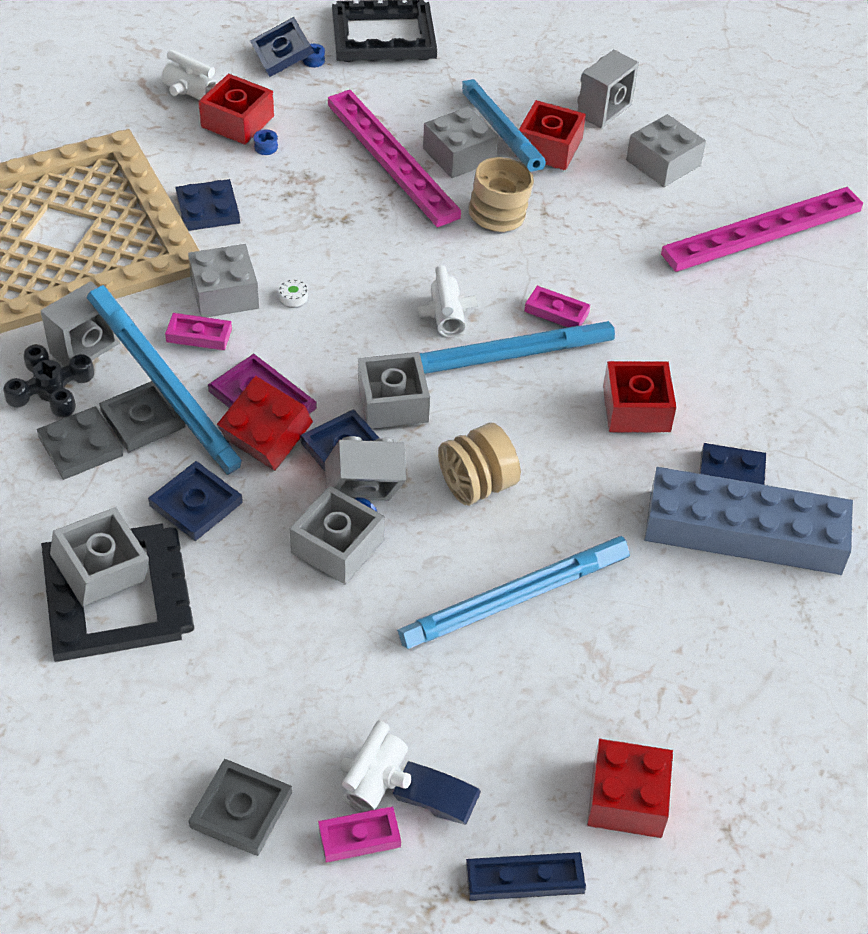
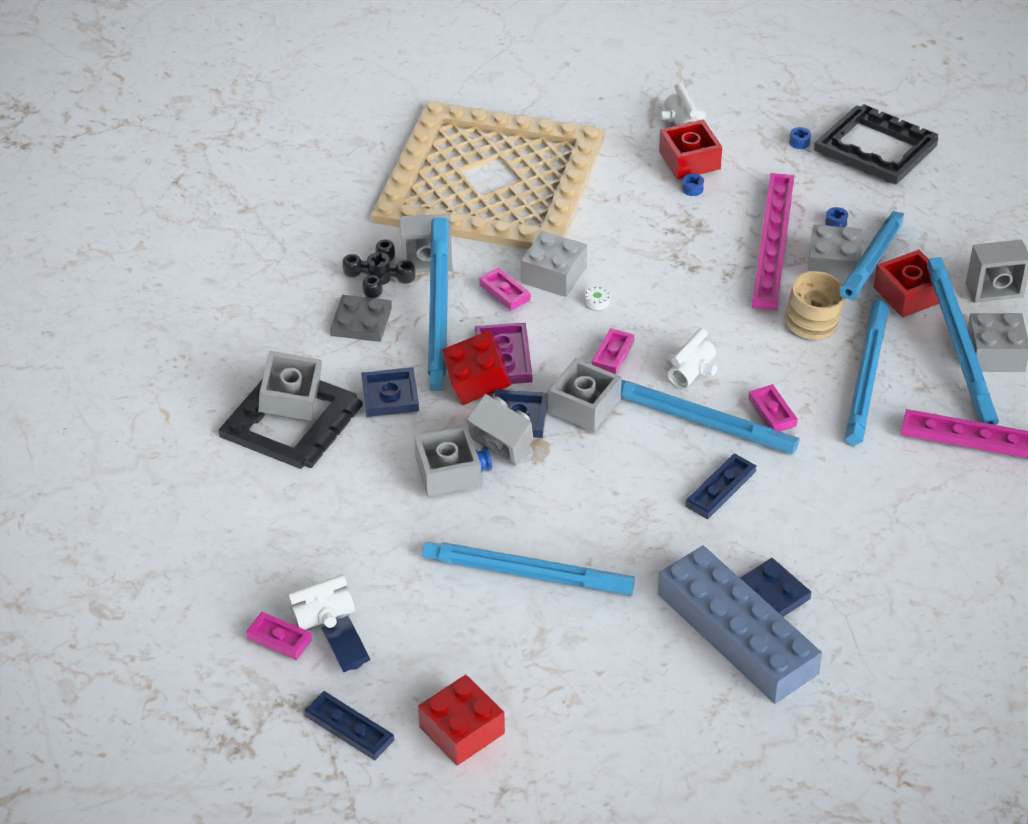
camera: 45 degrees right, 5 degrees down
dark grey plate [99,381,186,452] -> none
dark blue plate [175,179,240,231] -> none
dark grey plate [189,758,292,856] -> none
dark blue plate [250,17,314,77] -> none
tan wheel [438,423,521,506] -> none
red brick [603,361,677,432] -> none
none -> dark pink plate [592,328,634,374]
none -> dark blue tile [685,453,757,519]
none -> blue bush [825,207,848,228]
none -> dark azure piece [844,300,889,447]
none -> dark azure piece [927,257,999,425]

